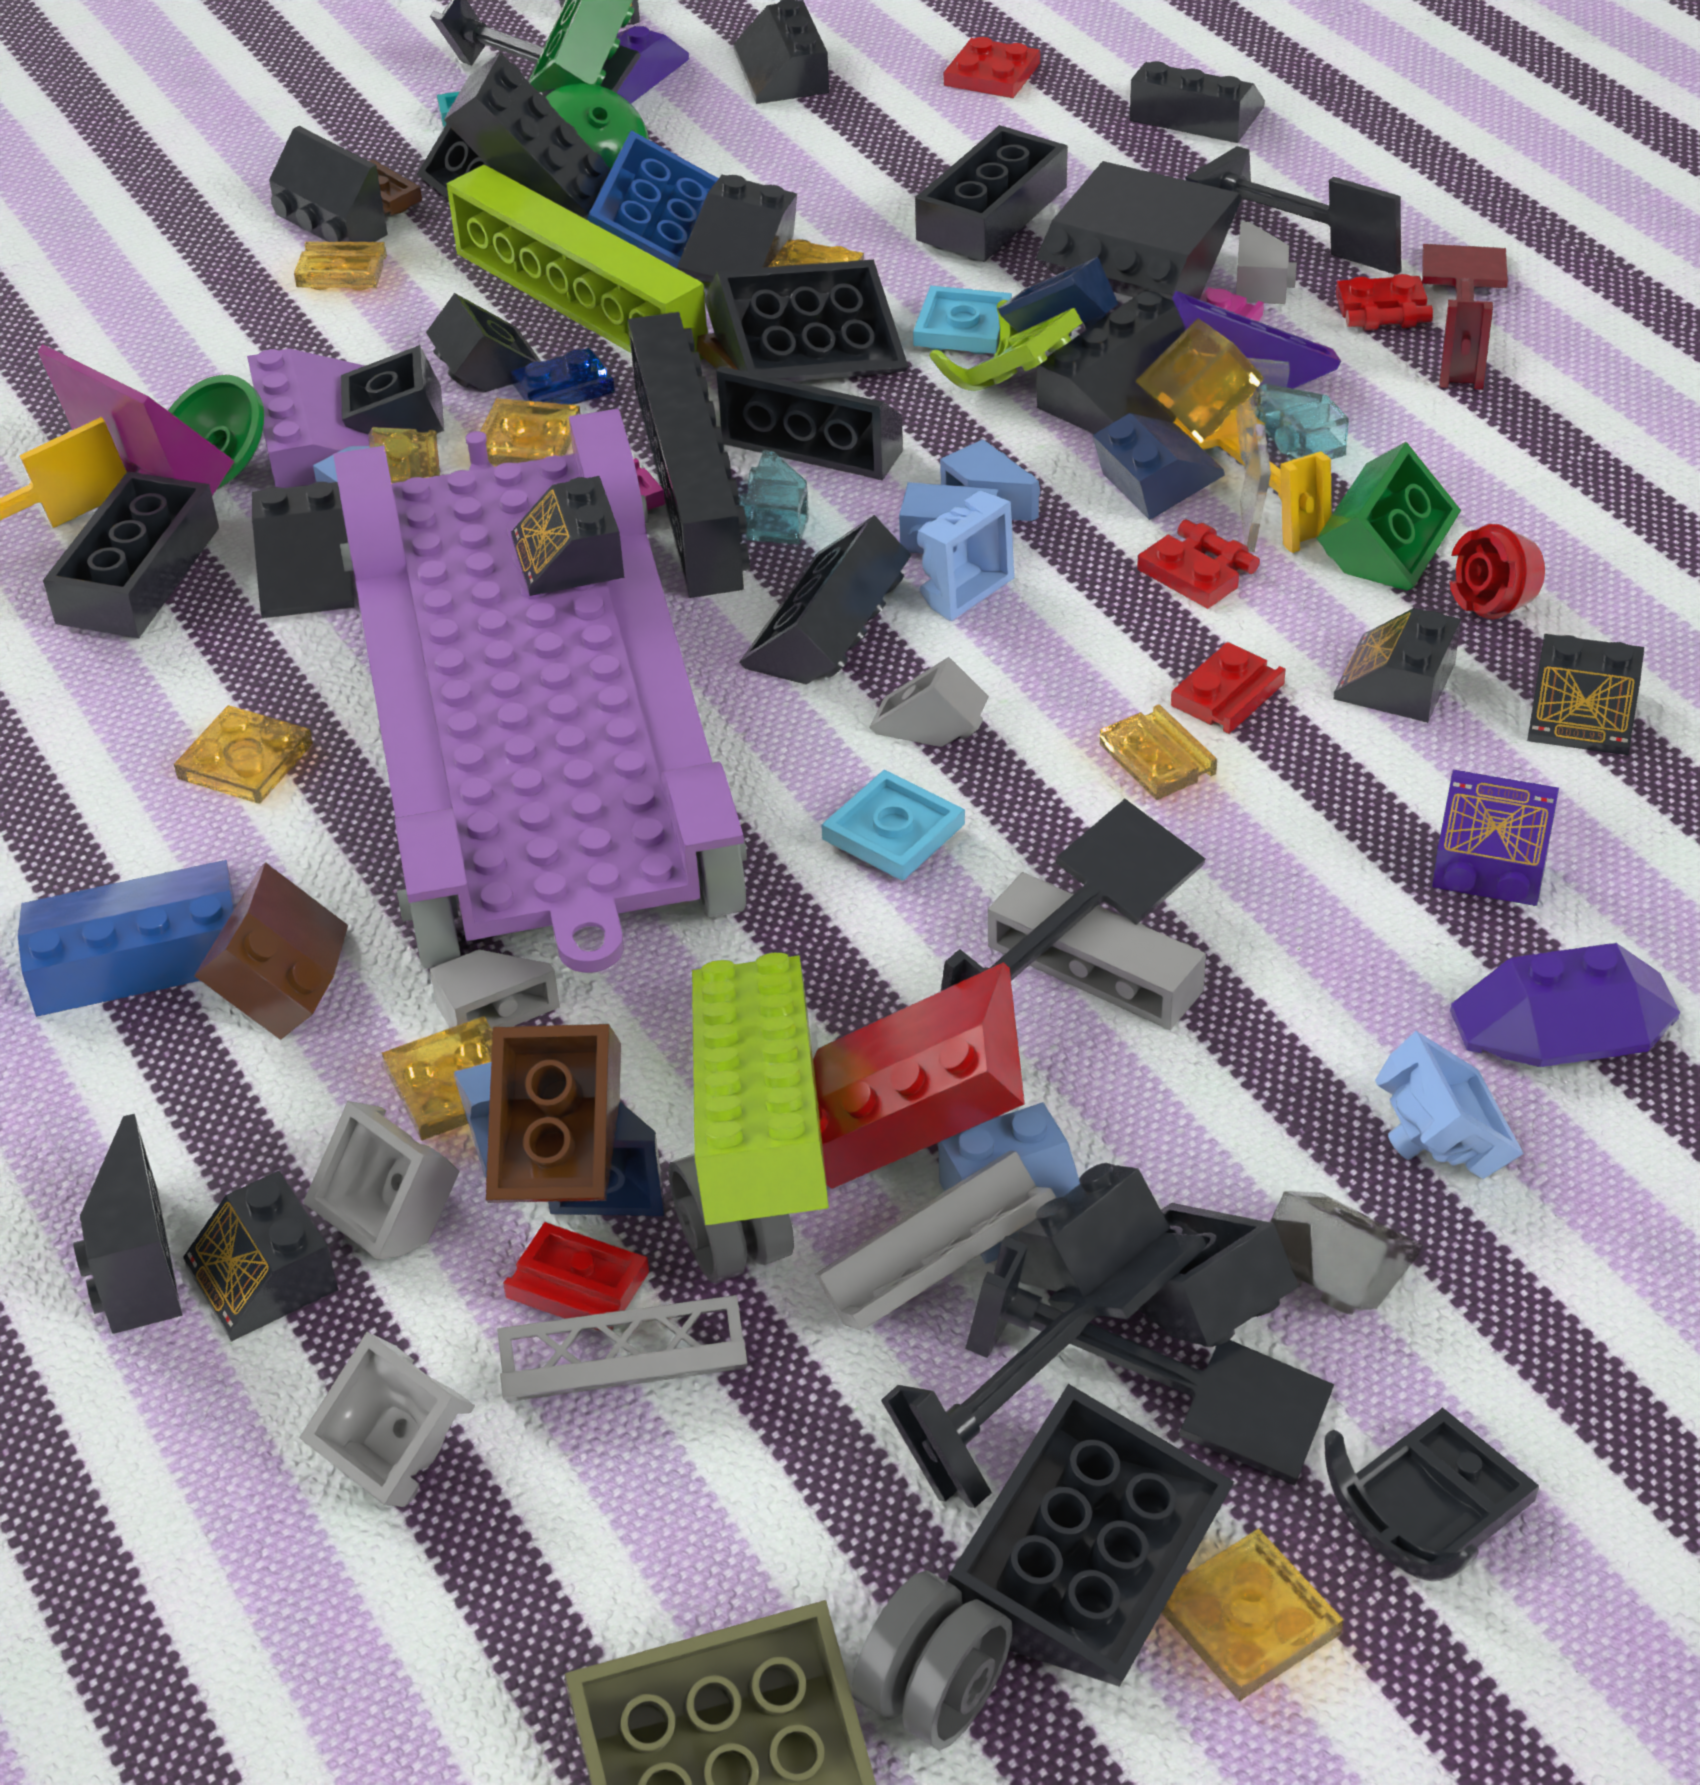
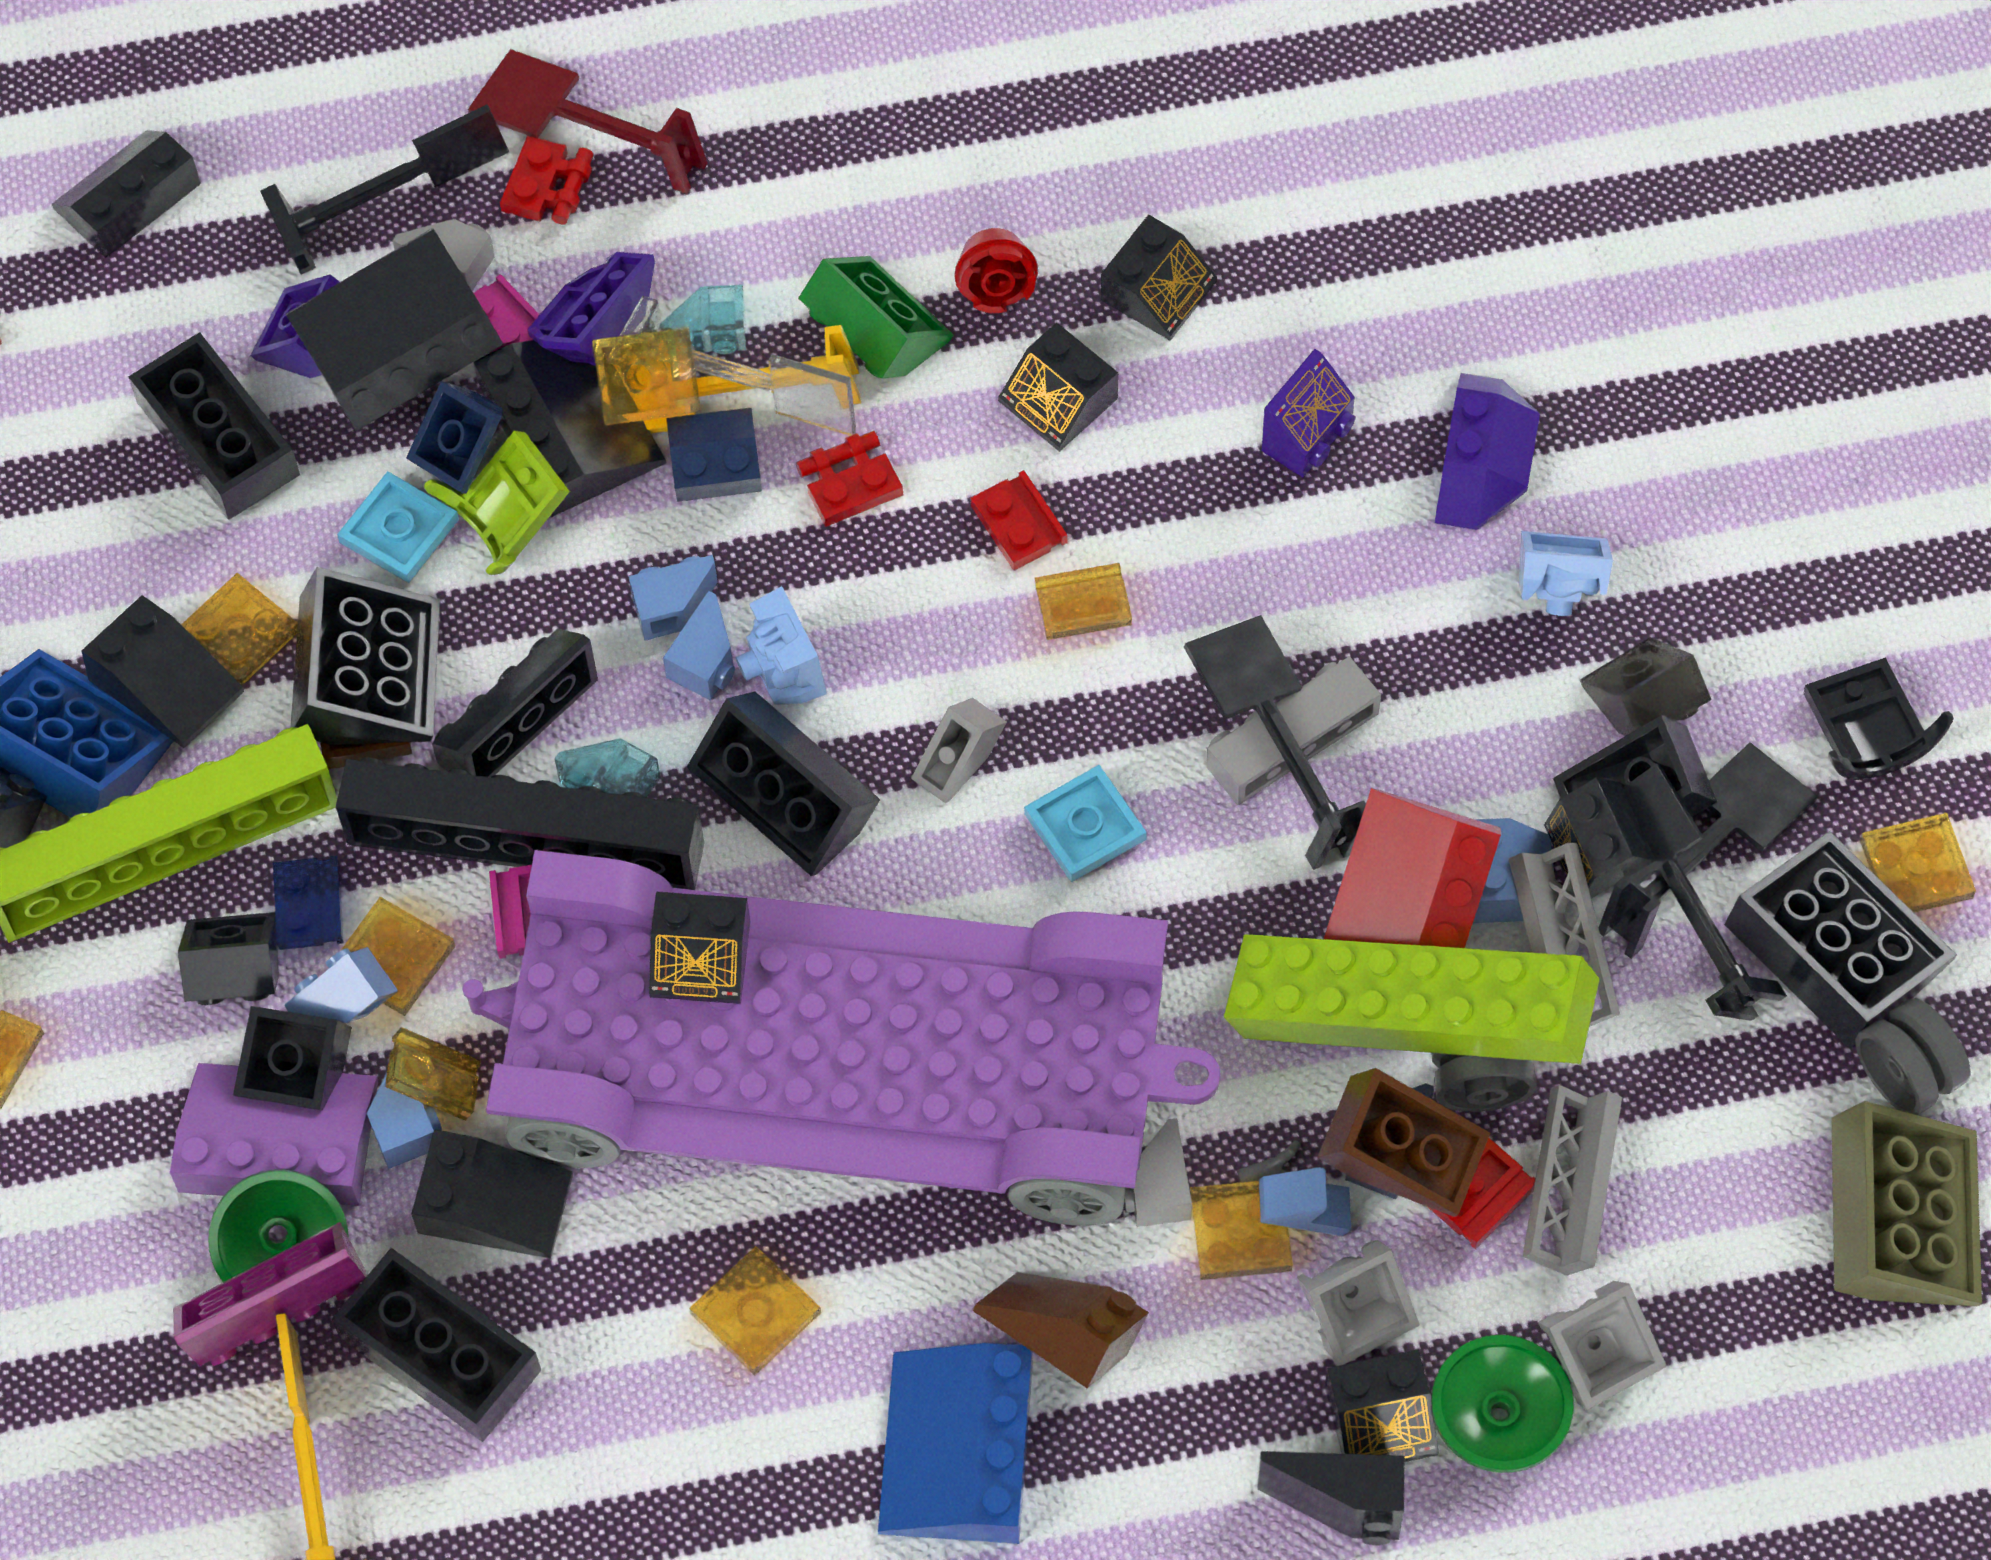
camera: 70 degrees left, 20 degrees up
none -> medium blue slope [284,947,398,1023]
none -> green dish [1431,1335,1574,1473]

